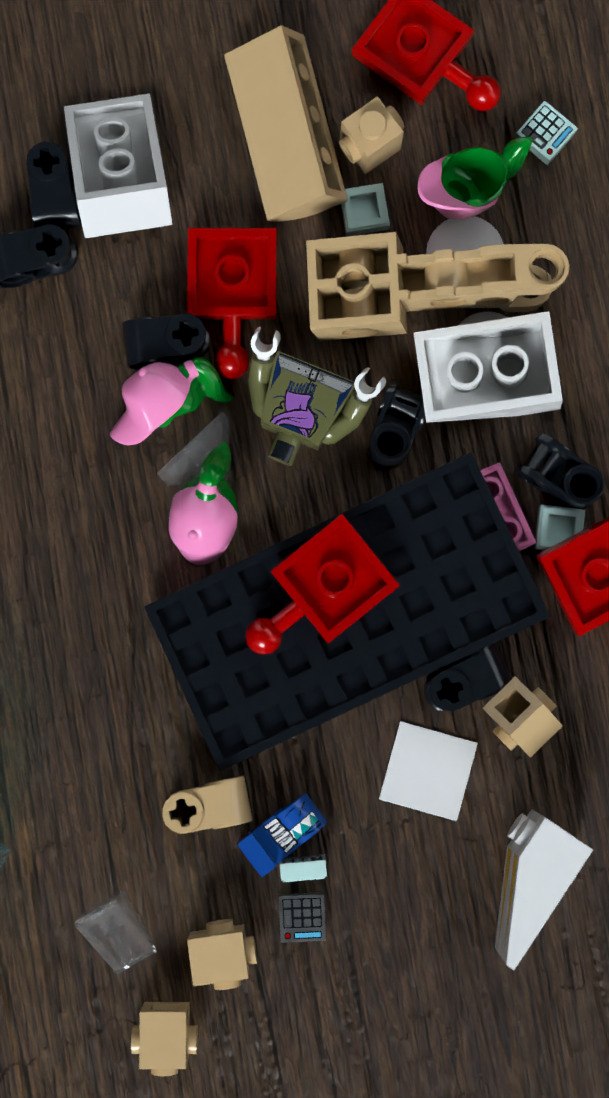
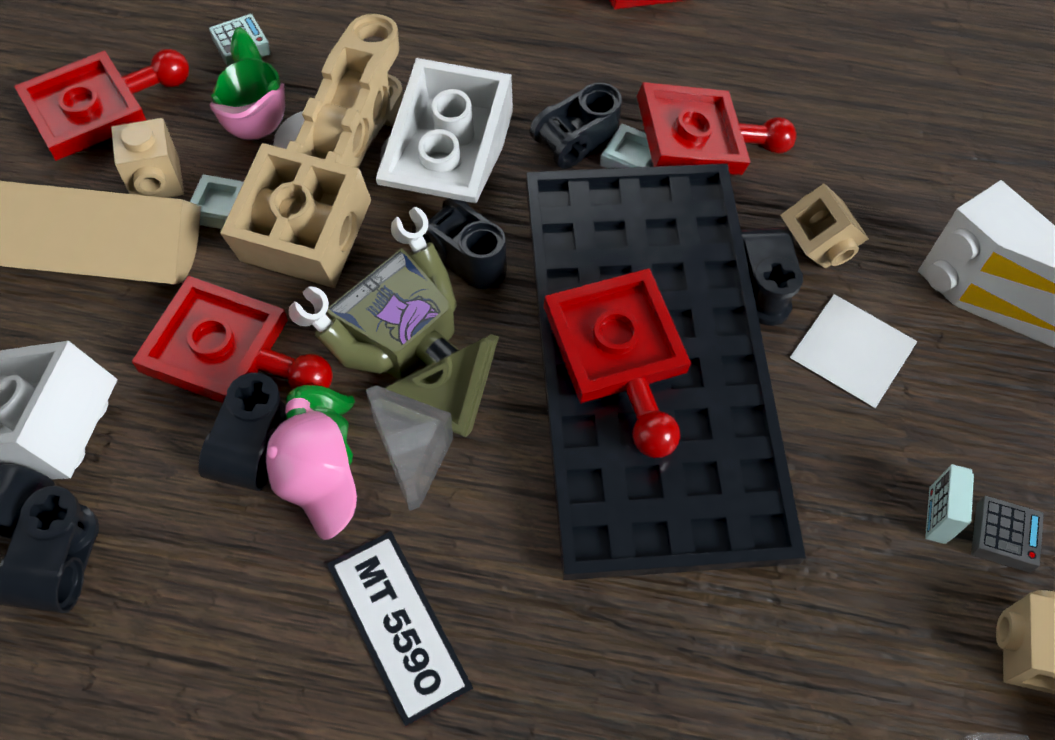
camera: 75 degrees left, 25 degrees down
tan piece [162,776,253,834] -> none
bright pink hair [168,442,238,565] -> none
blue leg [237,792,328,878] -> none
none -> white sticker [327,531,474,727]
none -> olive tile [372,334,499,437]

